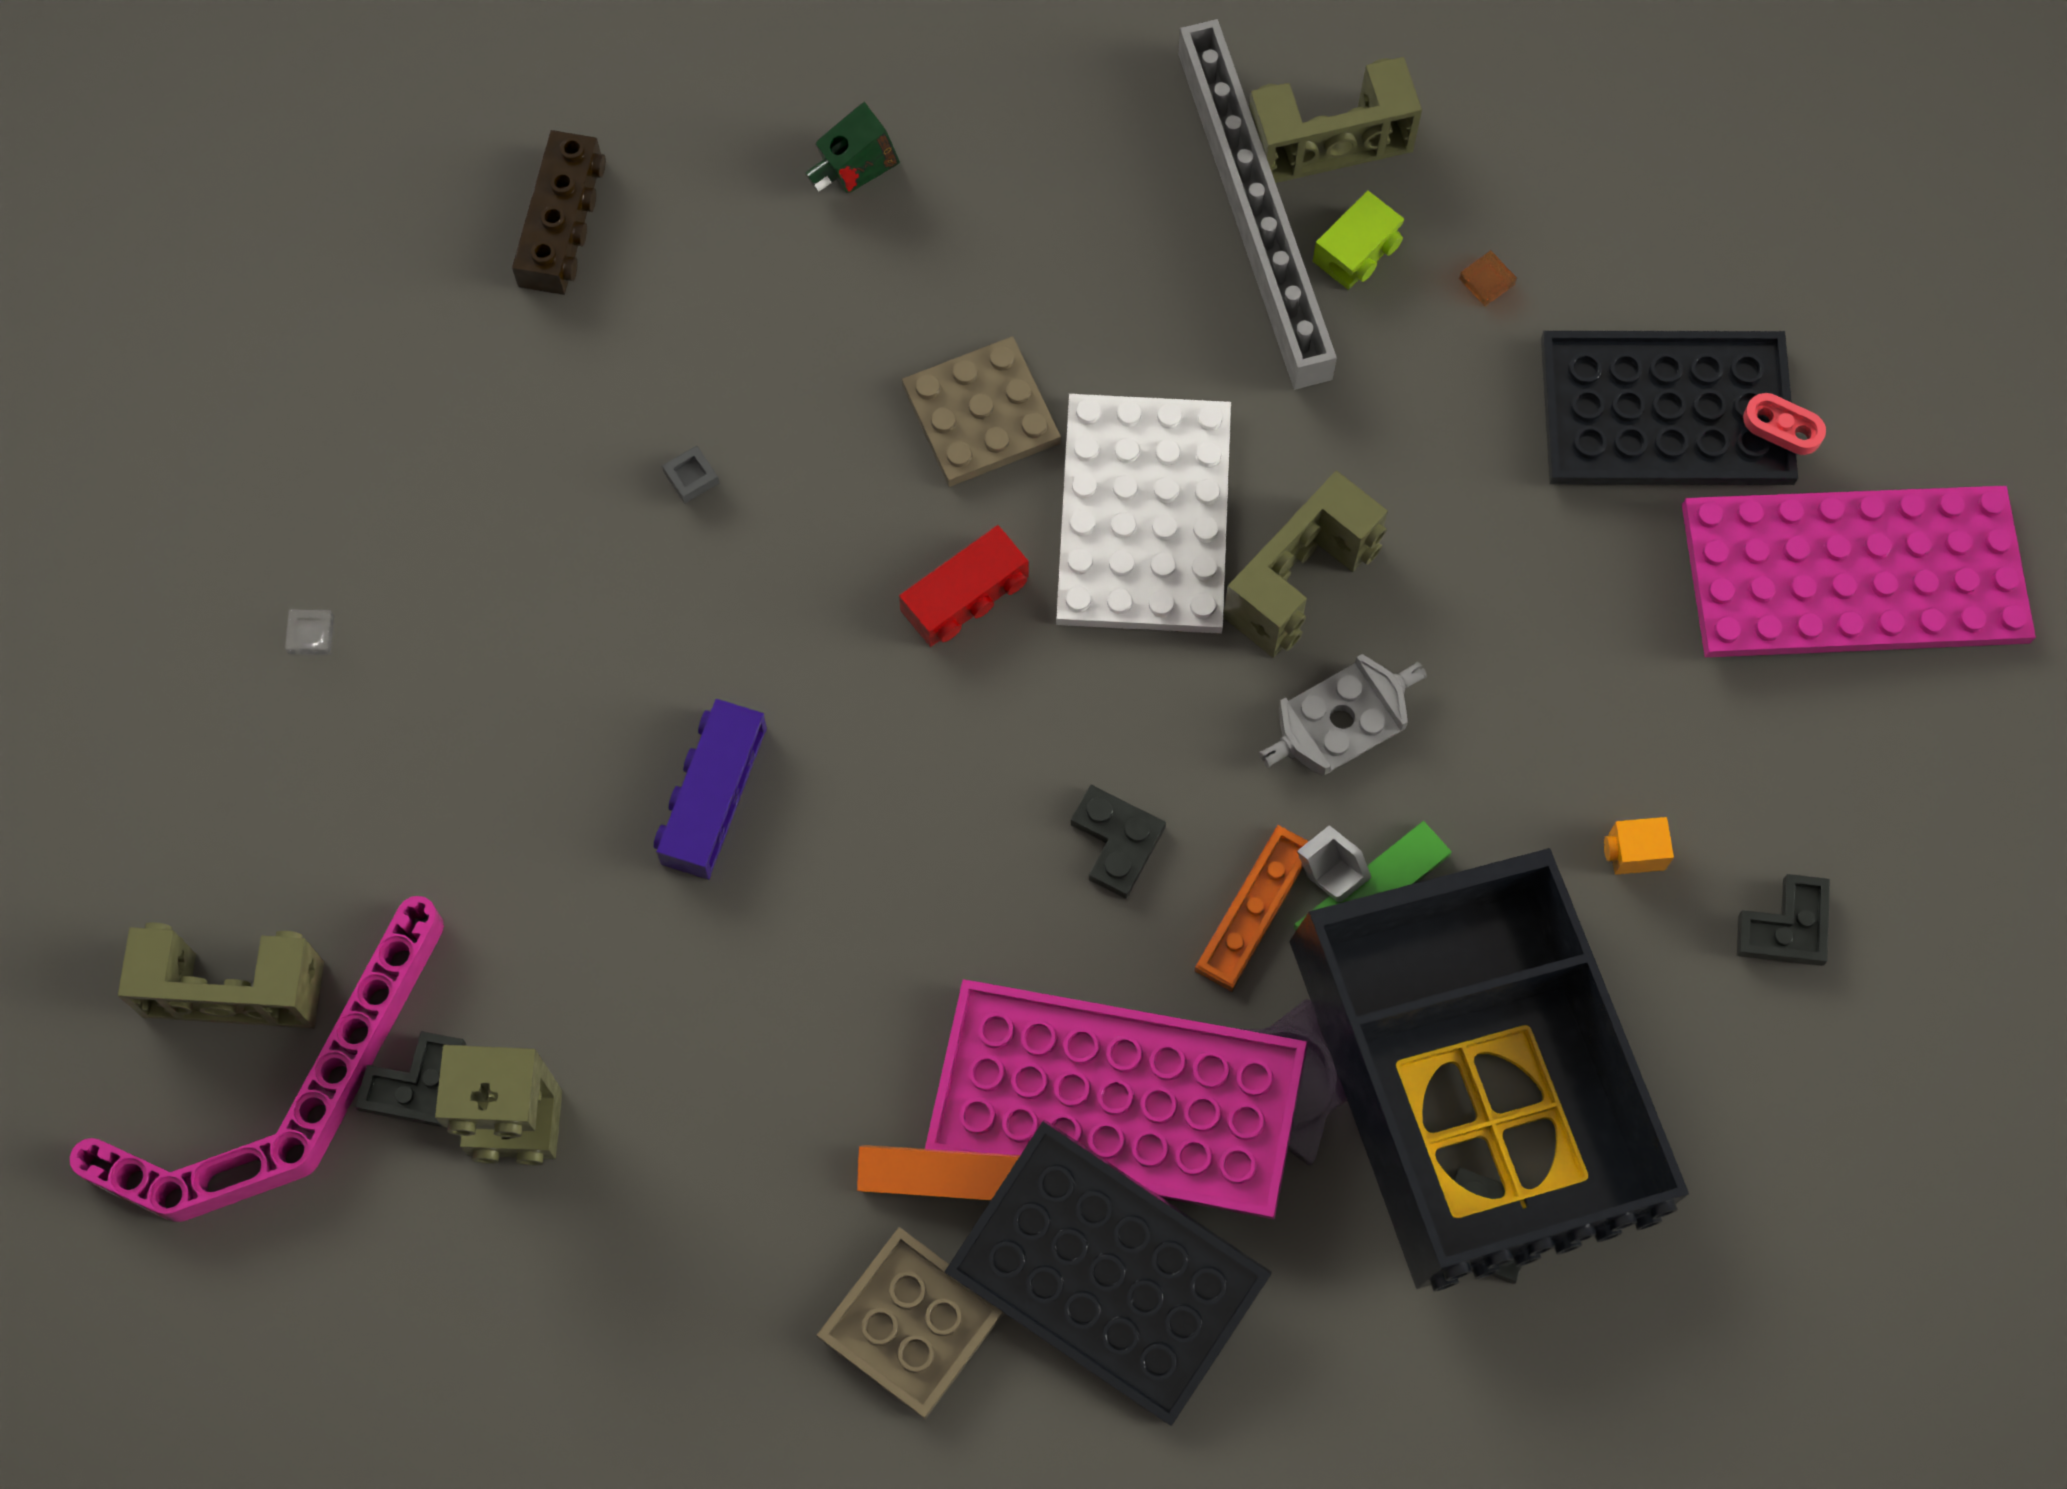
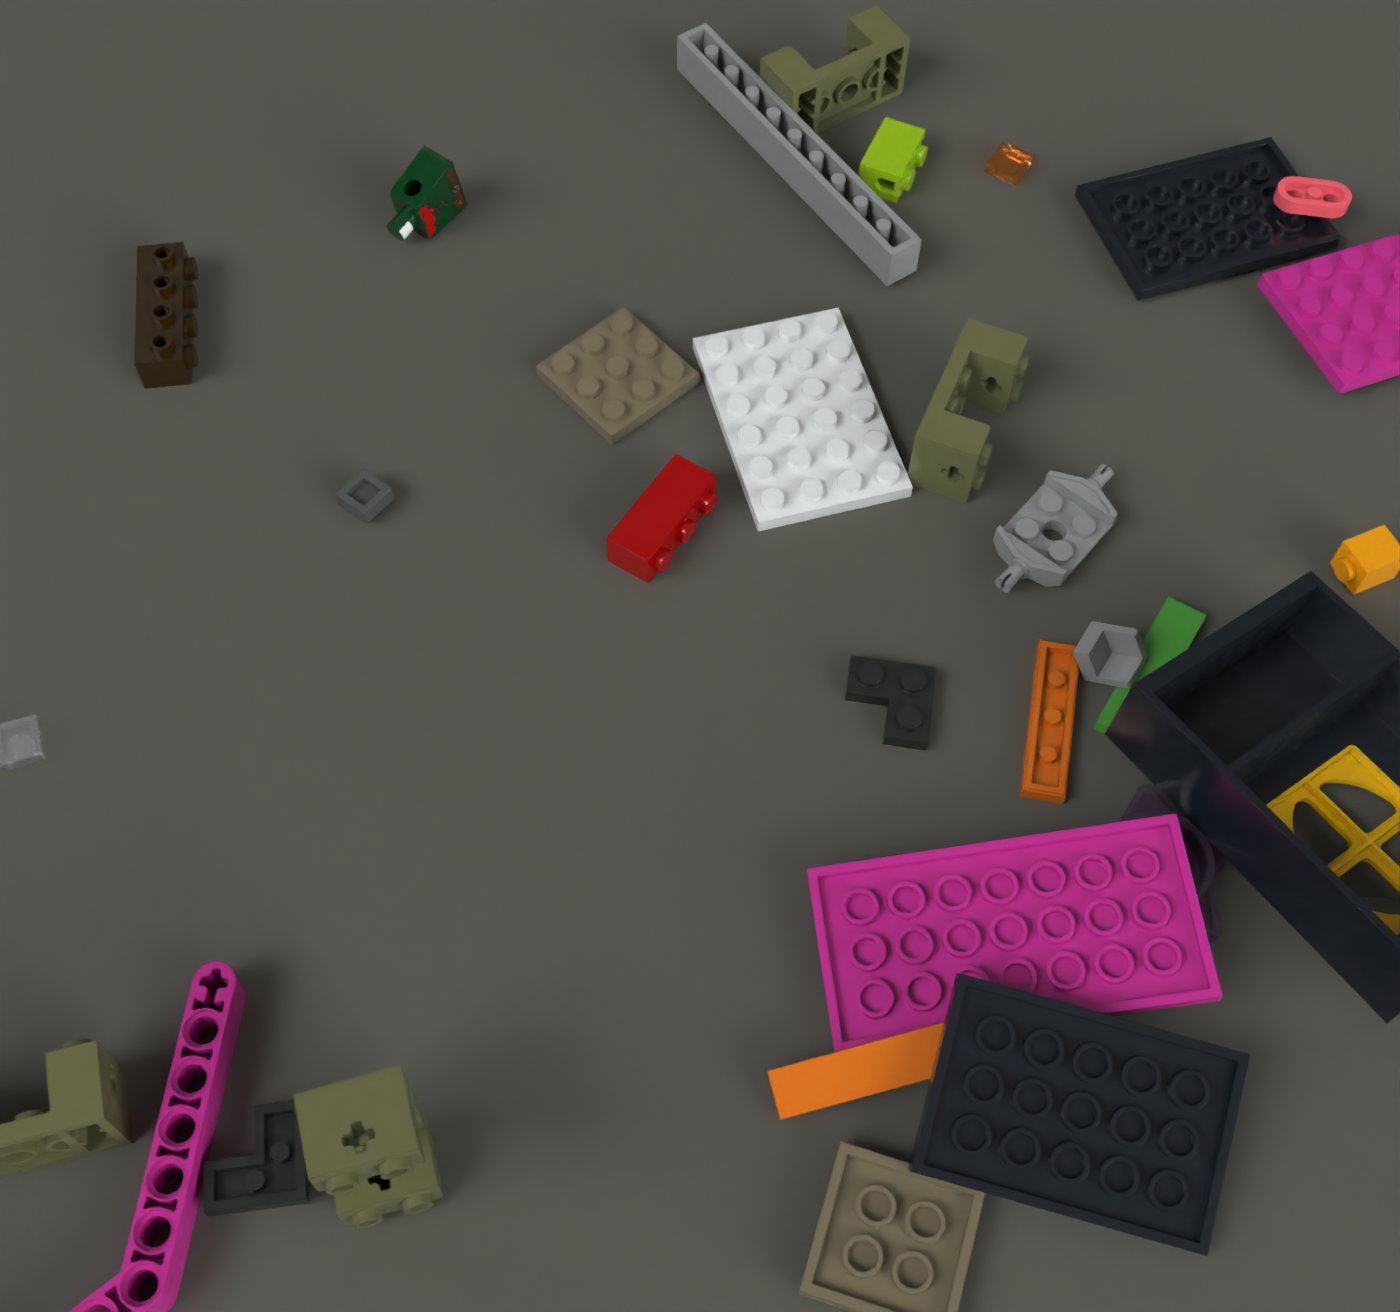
camera: 20 degrees left, 10 degrees down
dark purple brick [653,698,767,880] -> none

